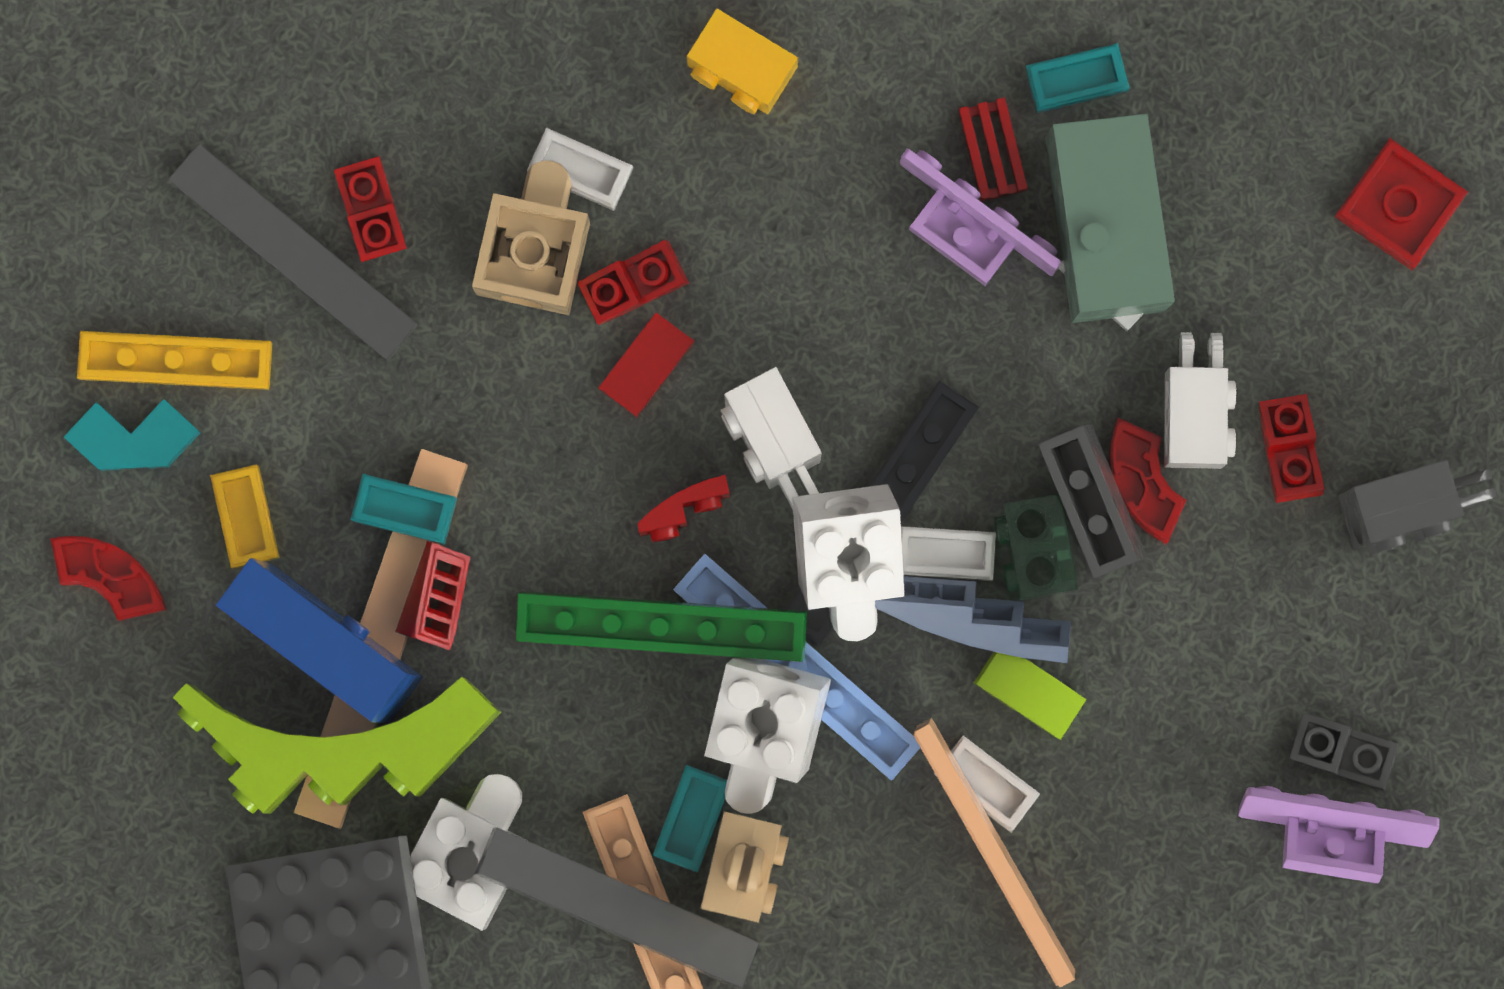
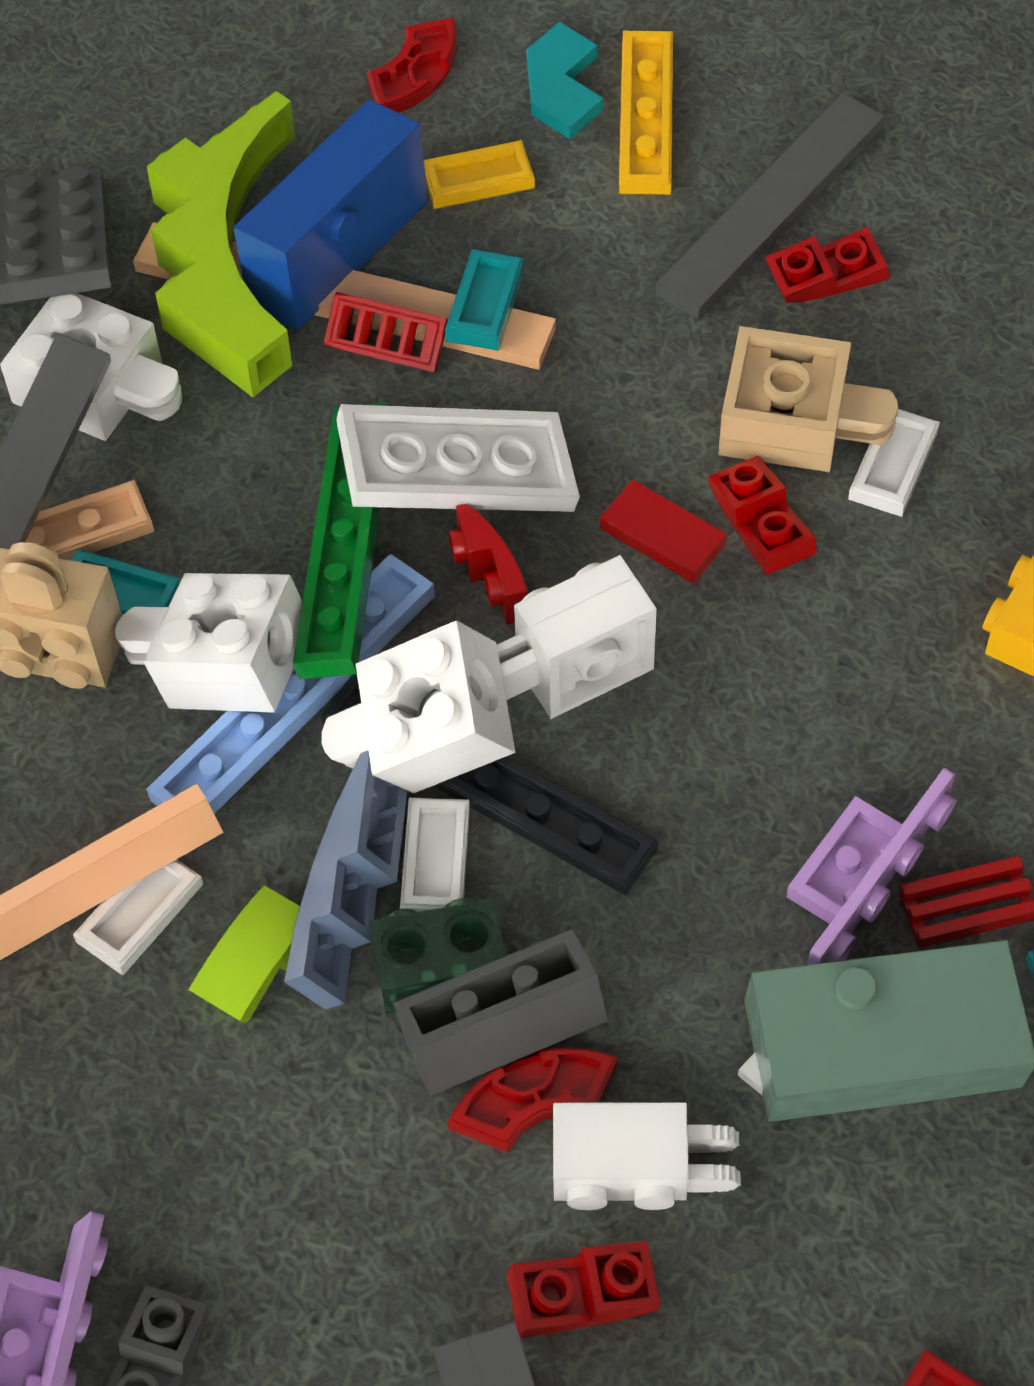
camera: 90 degrees right, 25 degrees down
none -> white plate [336,404,580,512]

